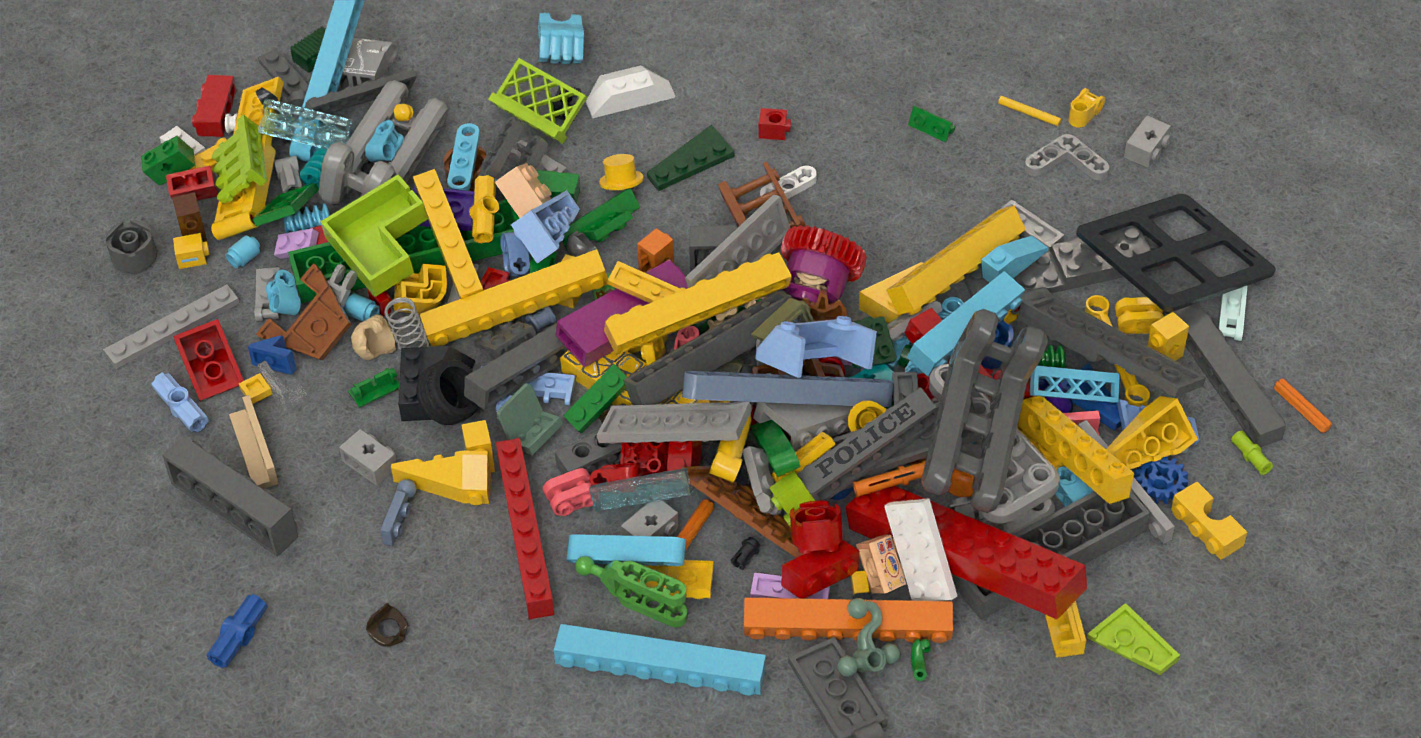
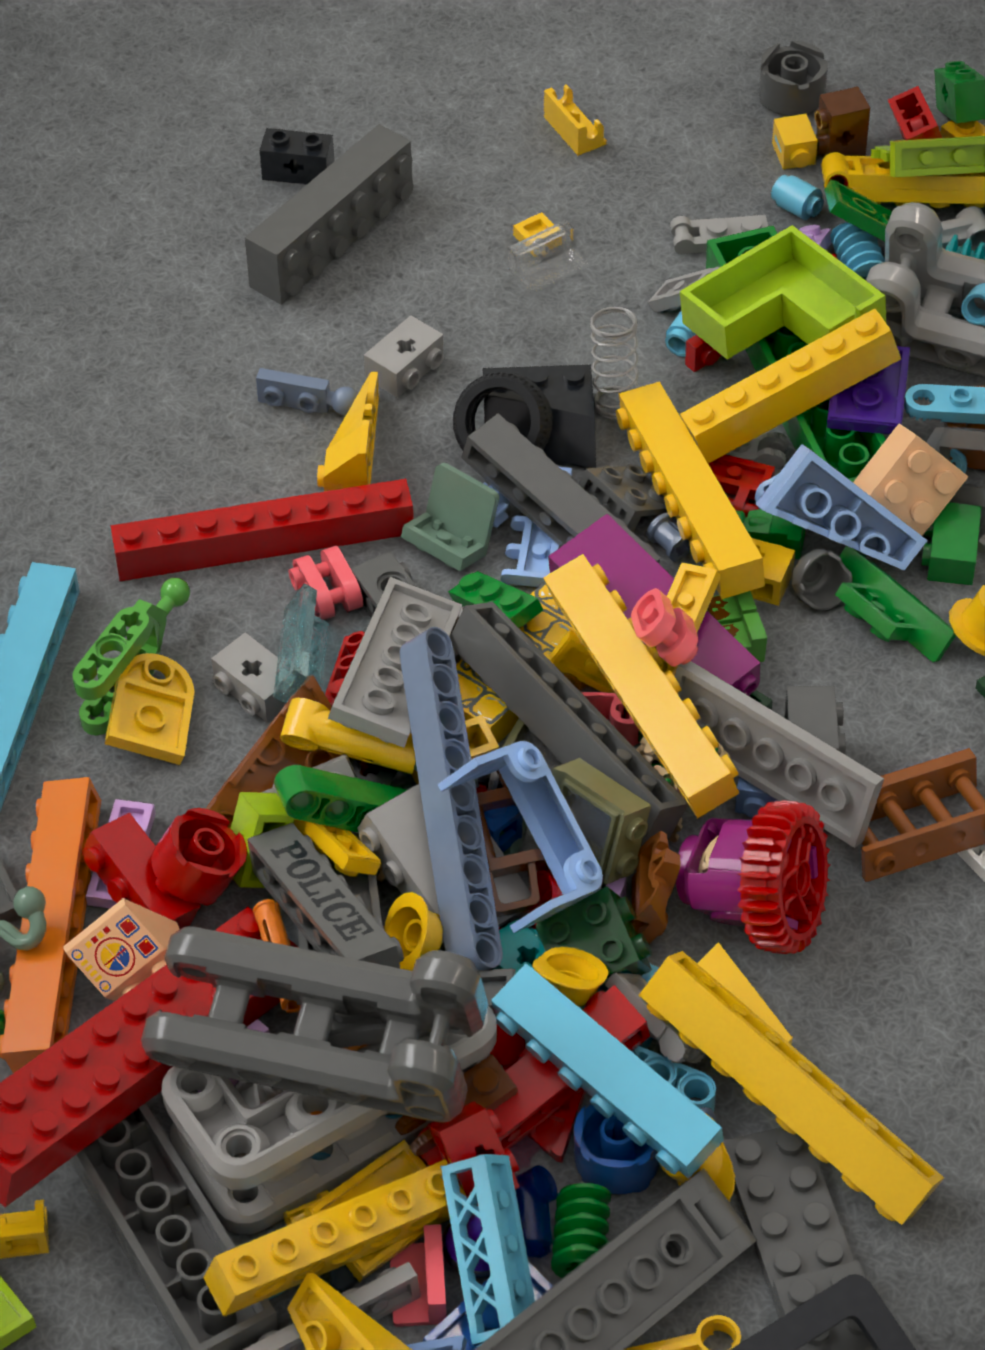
camera: 90 degrees right, 0 degrees up
light grey plate [103,284,240,369] -> none
light blue piece [151,372,209,432] -> none
red slope [173,319,244,401] -> none
blue piece [207,594,268,668] -> none
tan fence [229,395,279,489] -> none
blue slope [248,336,297,375] -> none
dark orange wing [256,263,352,361] -> none
medium azure piece [265,270,301,316] -> none
green hinge [348,368,399,408] -> none
tan hair [351,315,397,360] -> none
dark brown piece [366,603,409,646] -> none
yellow brick [393,264,447,314] -> none
yellow brick [461,420,495,473] -> none
yellow piece [469,175,499,243] -> none
medium azure beam [566,534,686,566] -> none
red piece [590,463,640,492] -> none
orange brick [637,228,674,273] -> none
orange axle [677,499,714,551] -> none
black pin [730,537,760,570] -> none
white plate [884,499,957,601] -> none
medium azure slope [981,236,1049,283] -> none
light grey plate [1001,200,1064,251] -> none
none -> black brick [259,128,335,185]
none -> yellow piece [532,947,609,1007]
none -> yellow hinge [544,85,607,156]
none -> coral brick [631,588,698,667]

